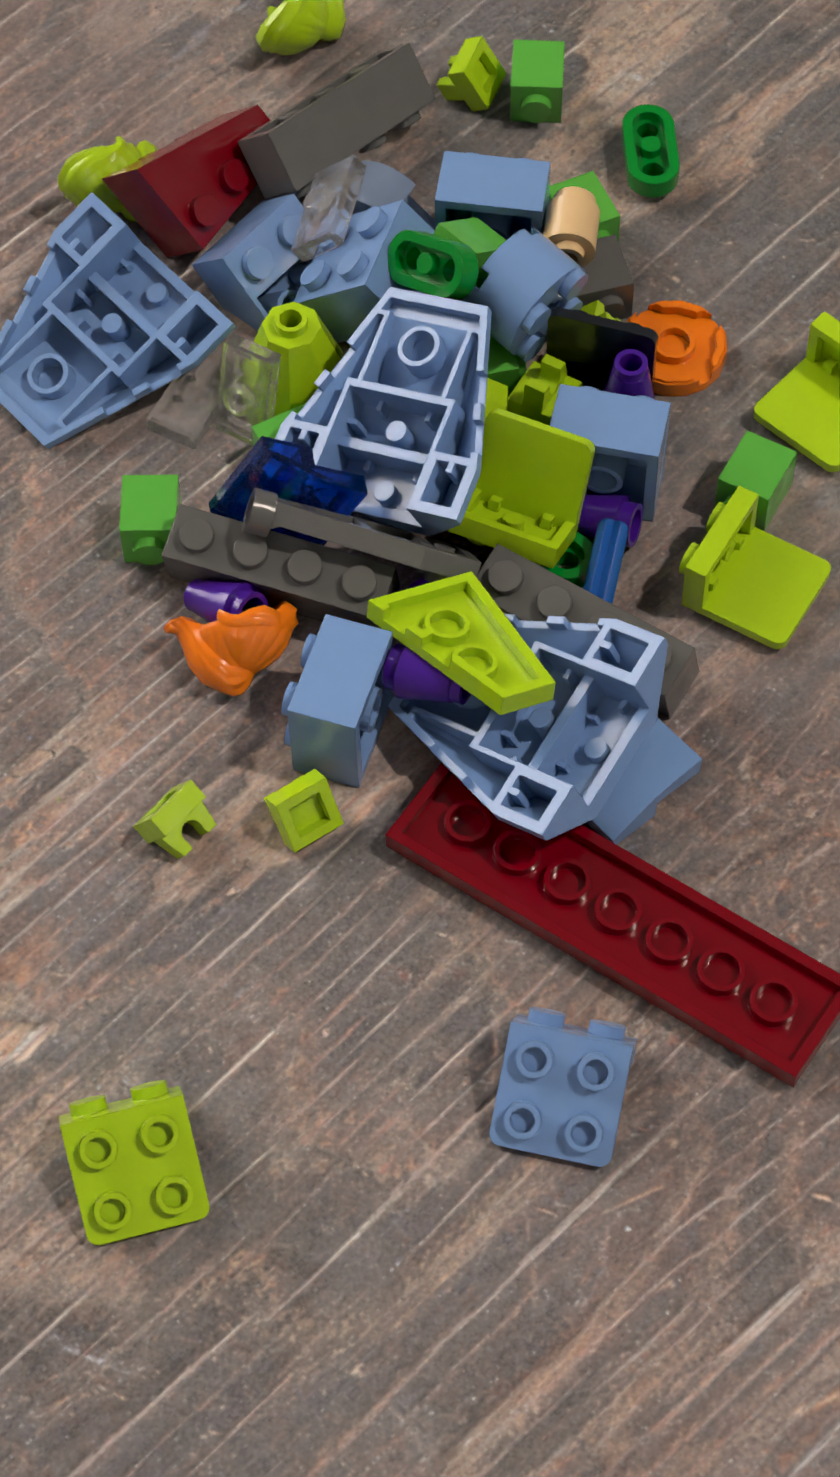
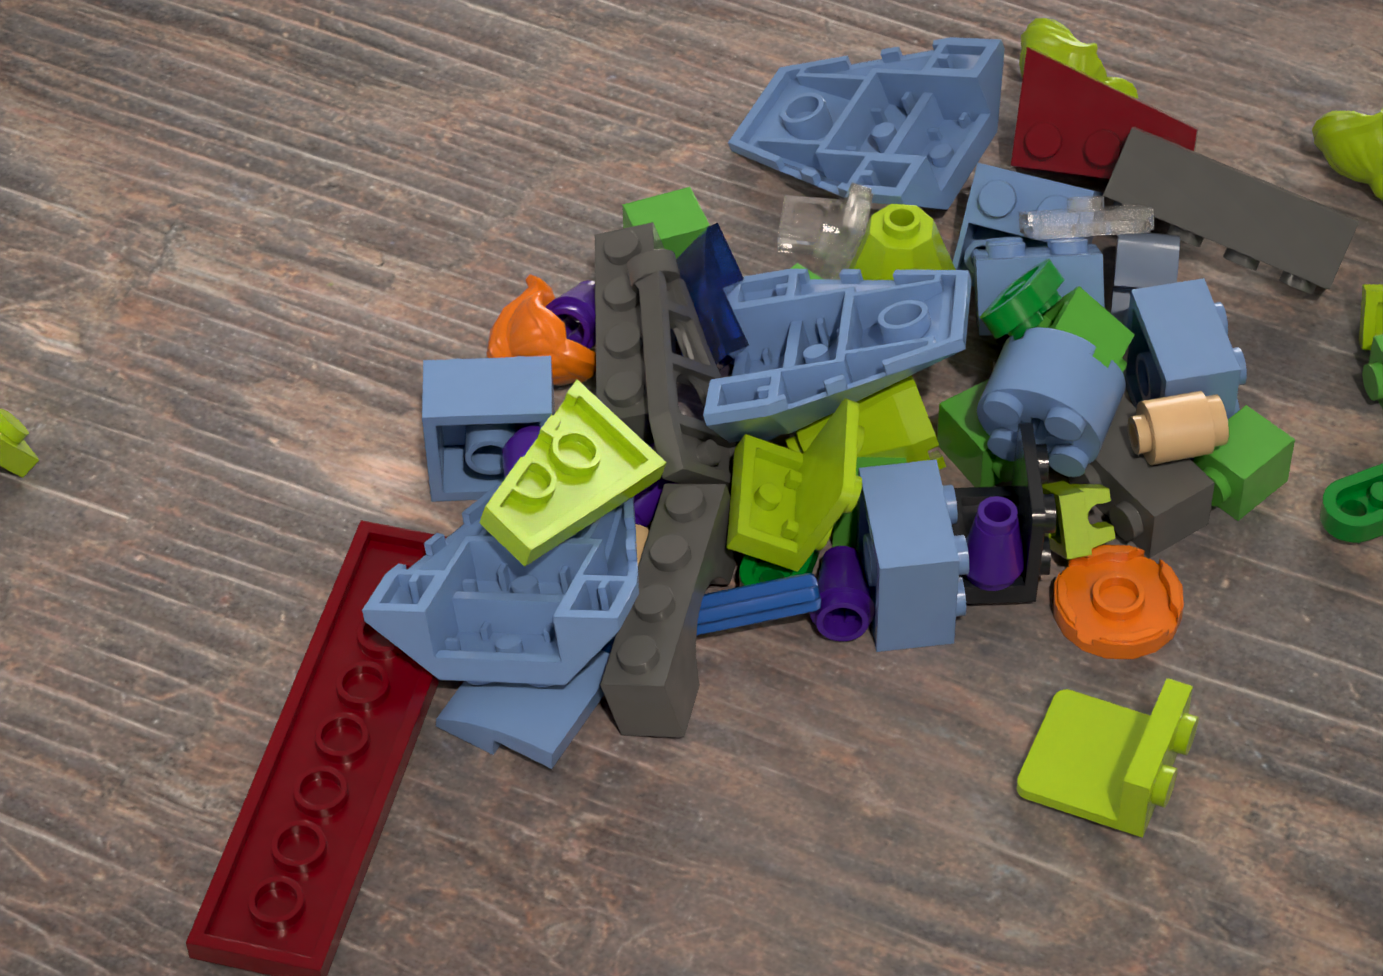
camera: 70 degrees right, 10 degrees down
lime tile [132,779,217,859] -> none
lime tile [263,769,344,853] -> none
medium blue bracket [489,1007,638,1167] -> none
lime tile [508,354,582,425] -> none
lime bracket [679,485,831,649] -> none
bright green brick [714,430,797,531] -> none

